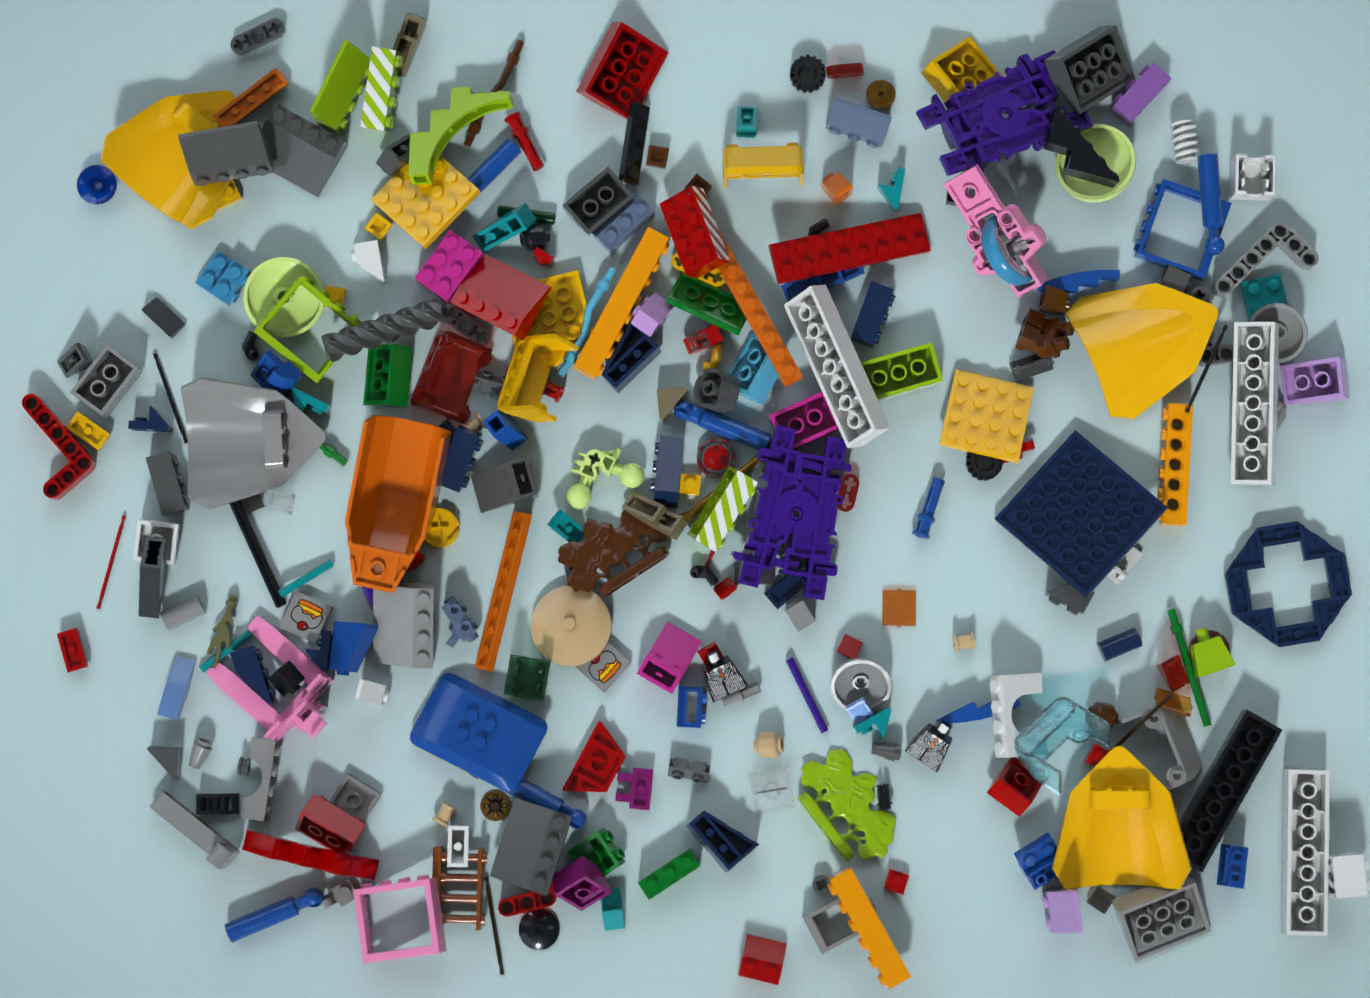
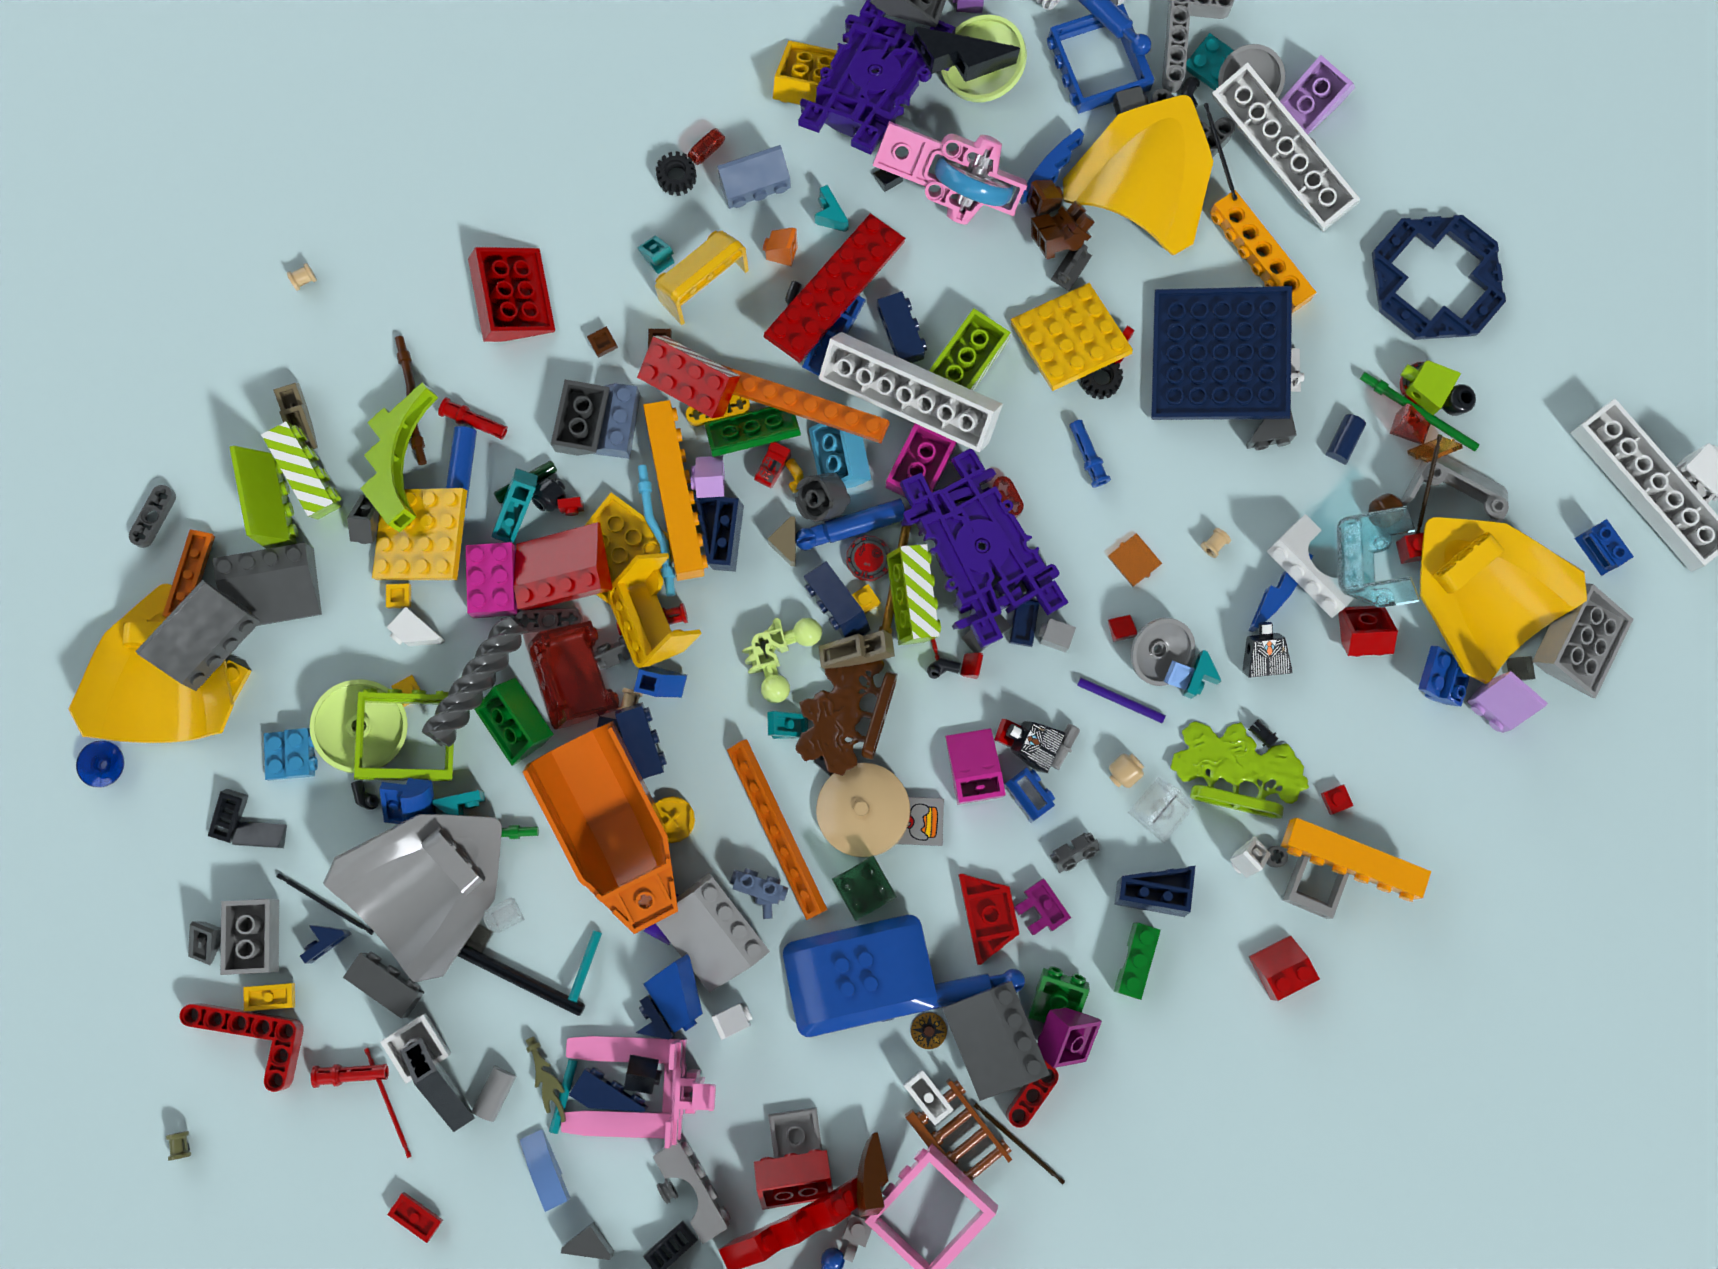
camera: 45 degrees left, 5 degrees down
light grey cone [188,737,213,769] -> none
light grey tile [279,591,333,644] -> none
red plate [408,551,426,572] -> none
tan bush [432,801,458,828] -> none
dark grey slope [470,456,539,513] -> none
black dish [519,909,560,950] -> none
teal slope [601,887,625,931] -> none
black plate [619,102,650,185] -> none
pearl gold piece [866,80,896,109] -> none
dark grey cone [871,742,902,762] -> none
black brick [1179,709,1282,872] -> none
none -> black slope [208,789,248,843]
none -> red pin [311,1064,389,1088]
none -> reddish brown slope [856,1132,889,1217]
none -> black arm [1180,77,1200,108]
none -> white slope [1230,836,1271,878]
none -> black head [1442,384,1476,416]

